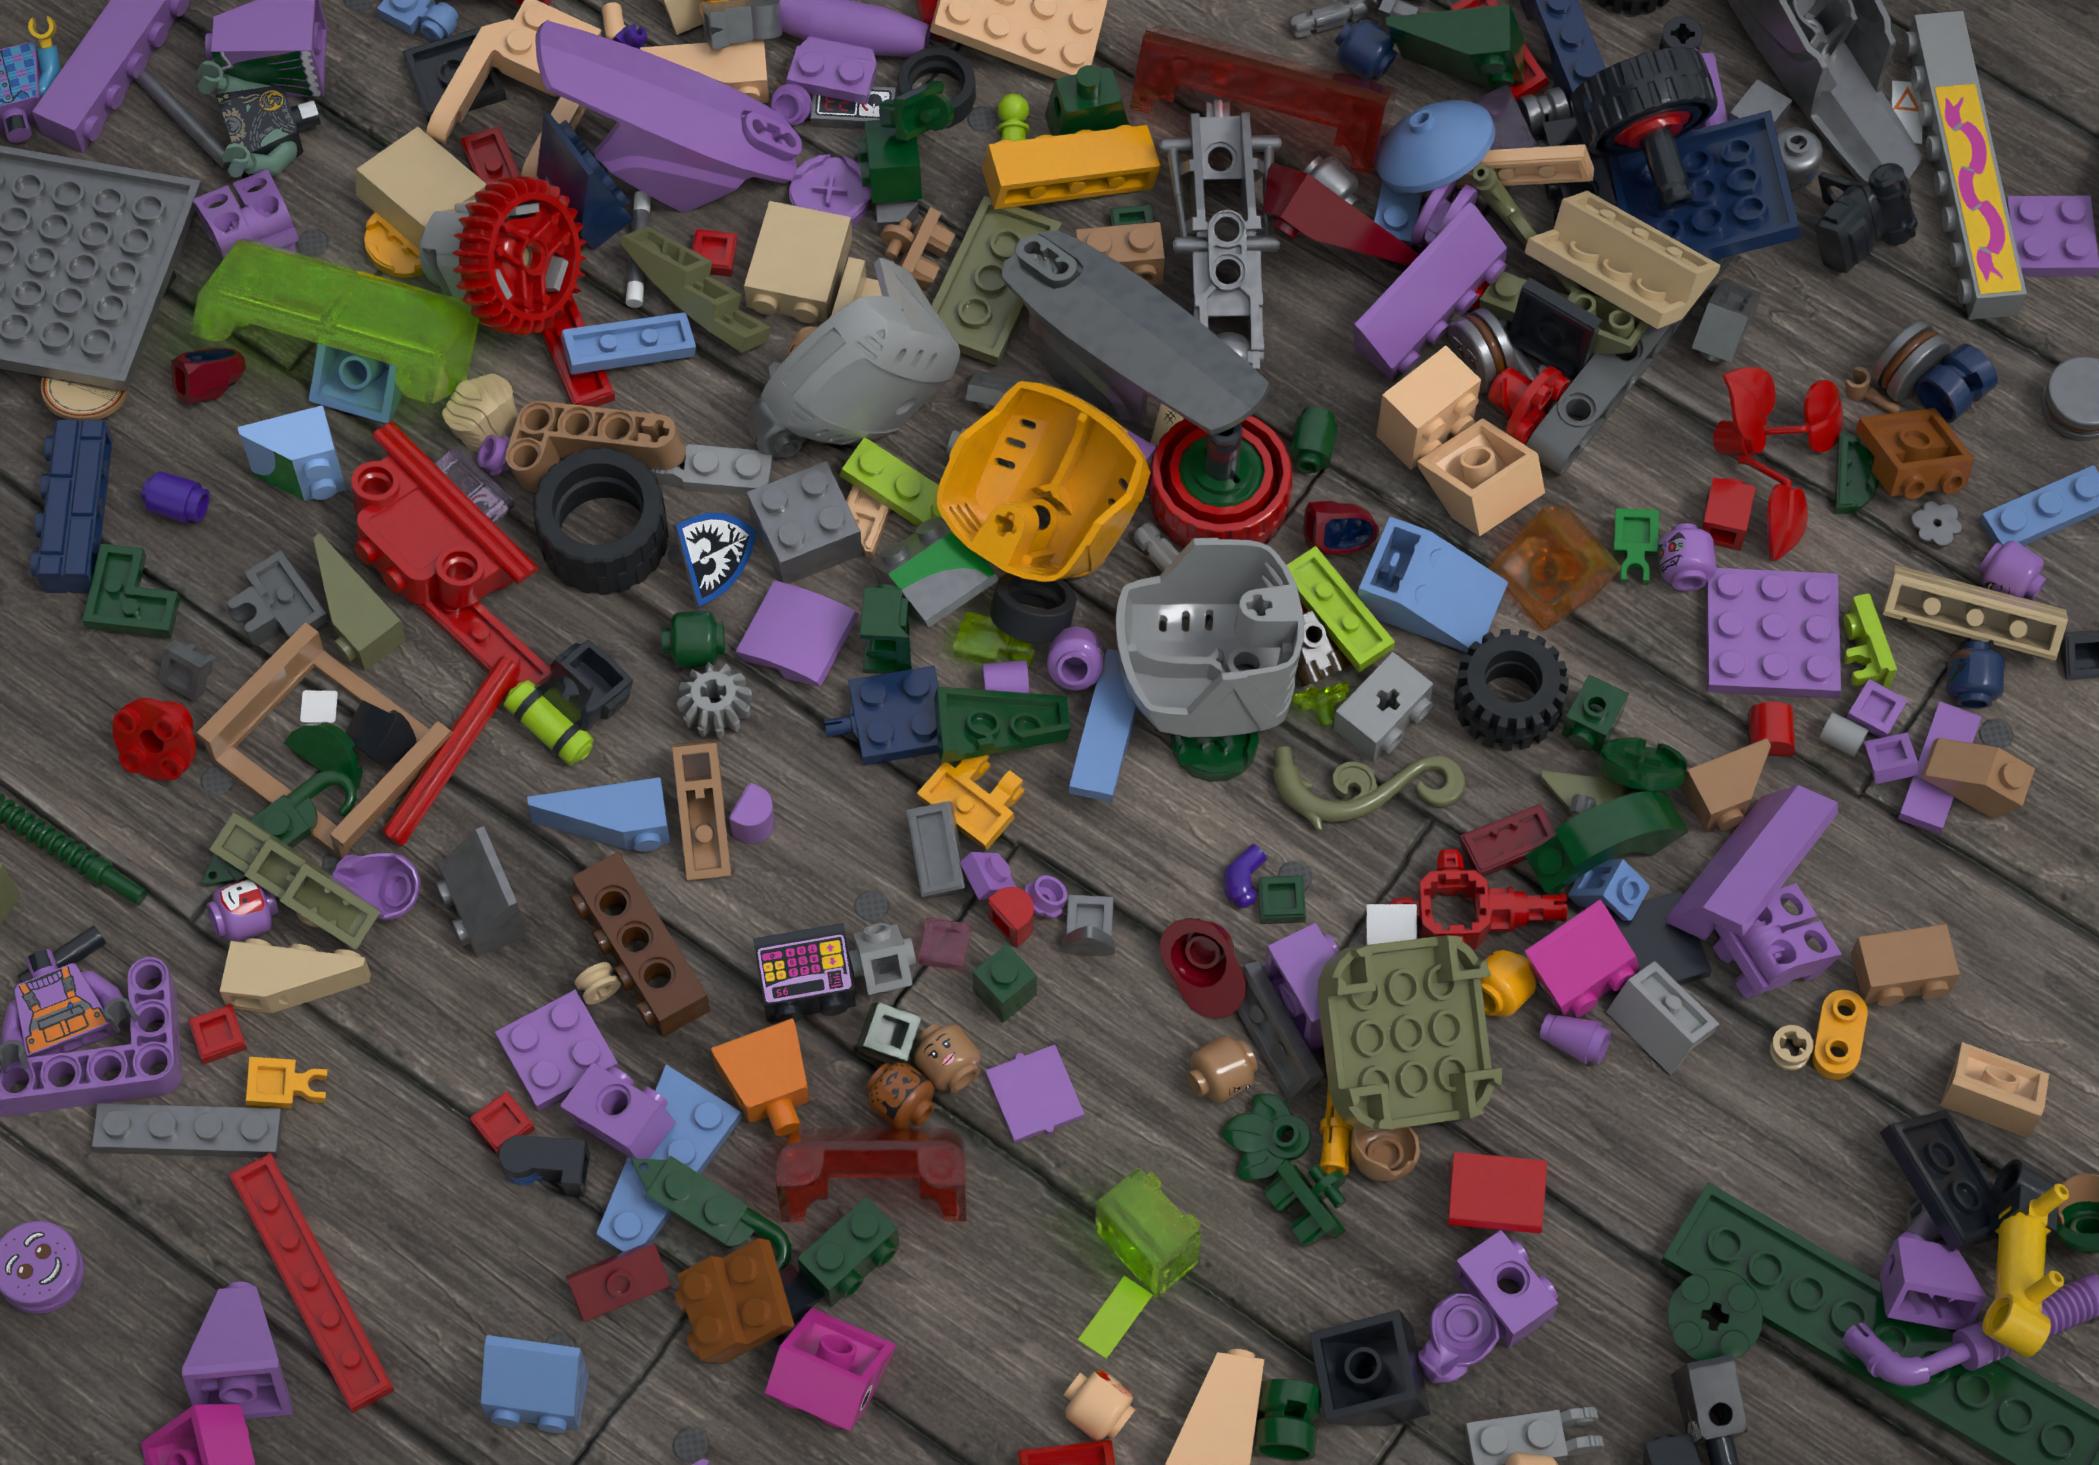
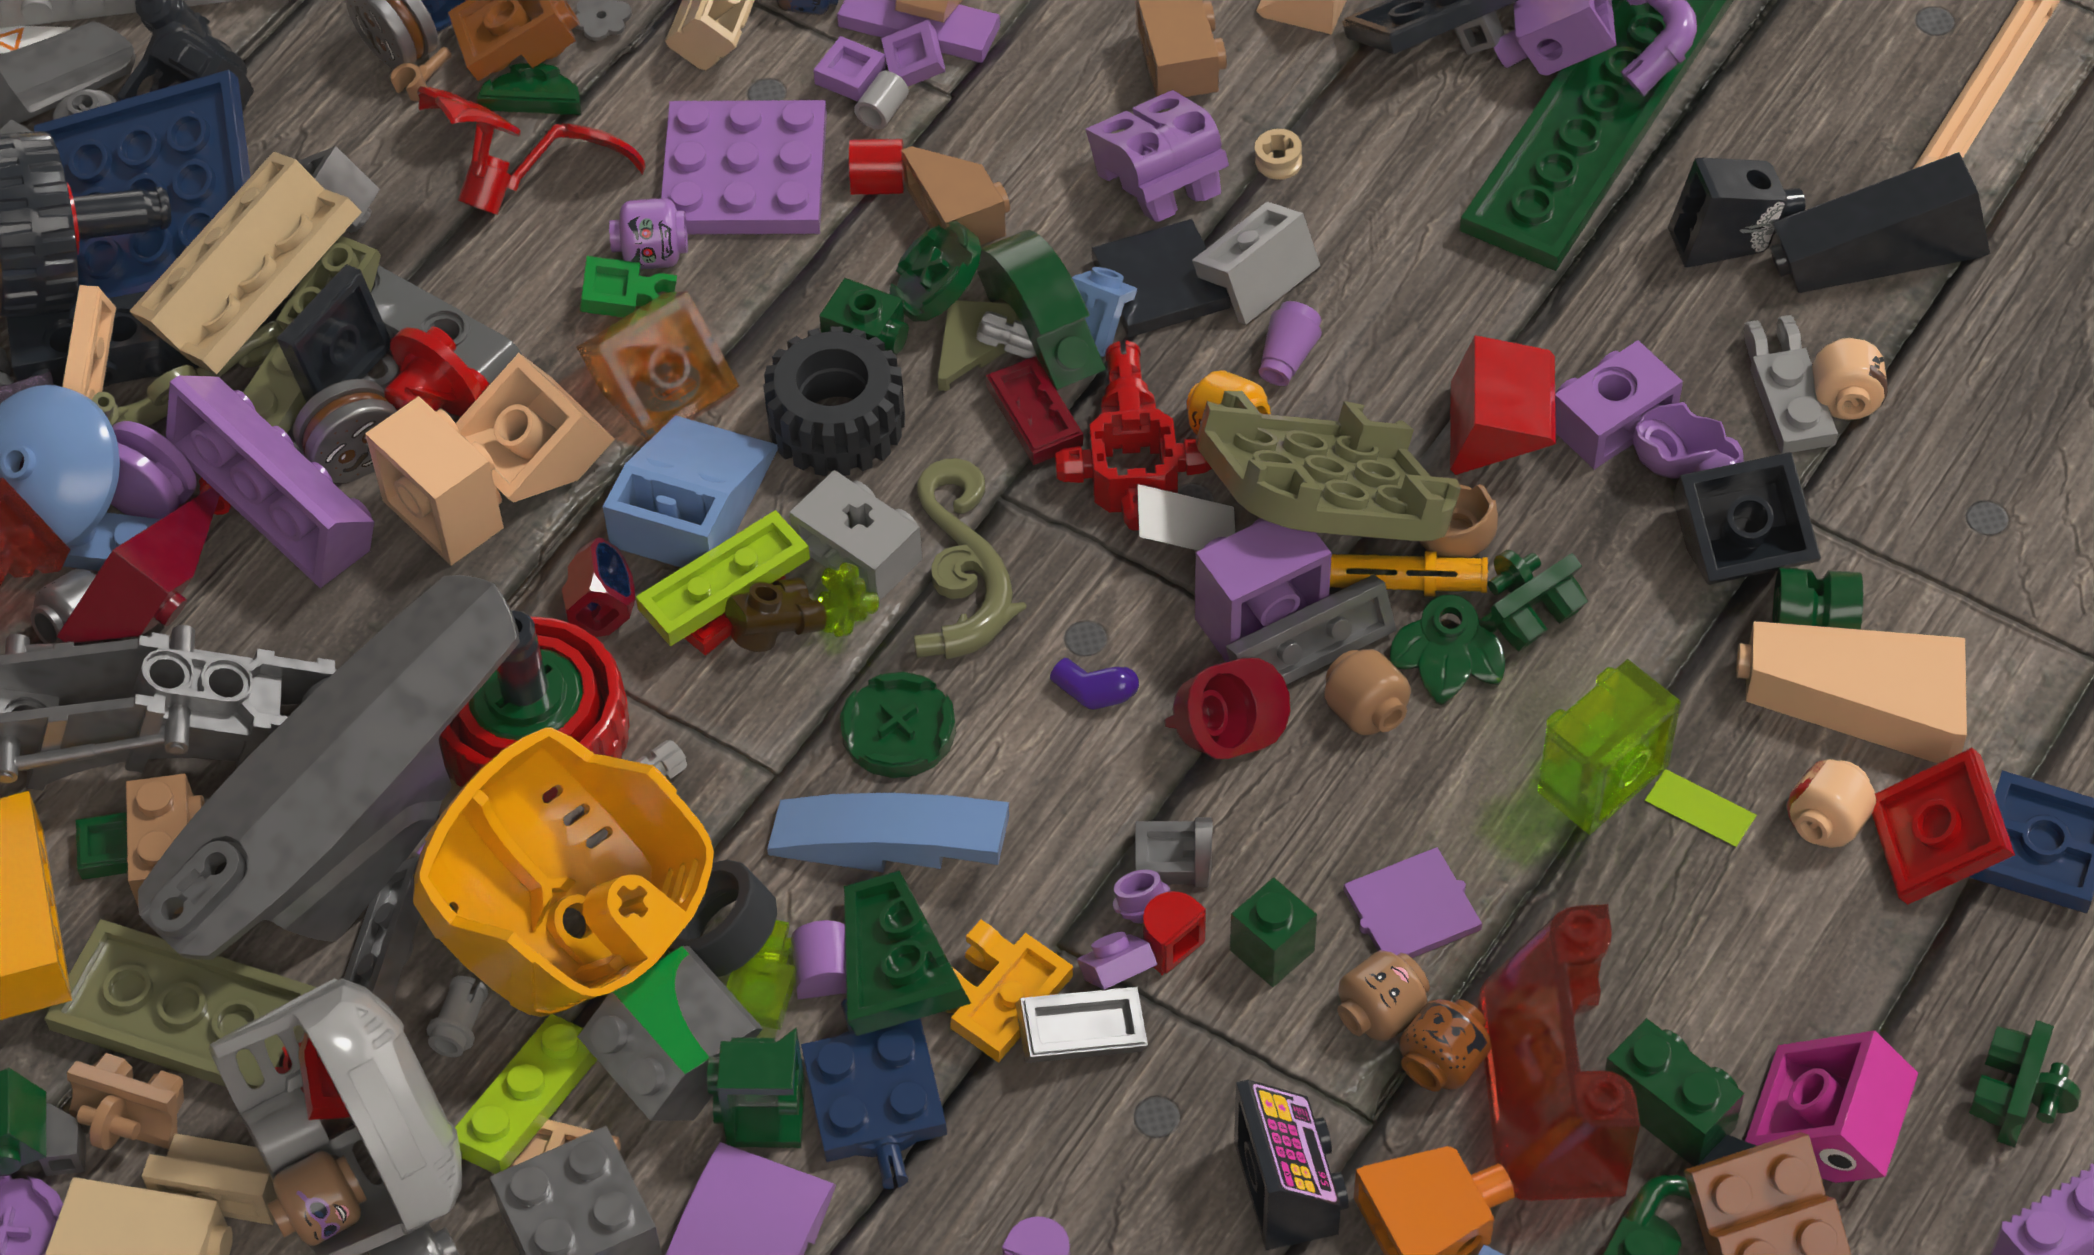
camera: 90 degrees left, 10 degrees down
light grey brick [848,923,916,995] -> none
brick [856,1002,921,1062] -> none
clear pink tile [919,917,971,971] -> none
medium lavender head [1047,626,1105,691] -> none
light grey piece [1115,538,1305,737] -> none
dark green tile [1258,875,1306,924] -> none
dark pink slope [1525,900,1640,1017] -> none
medium lavender slope [1666,785,1838,940] -> none
dark green plate [1668,1269,1764,1361] -> none
red brick [1701,477,1756,551] -> none
light orange plate [1812,990,1868,1080] -> none
lime plate [1843,593,1897,689] -> none

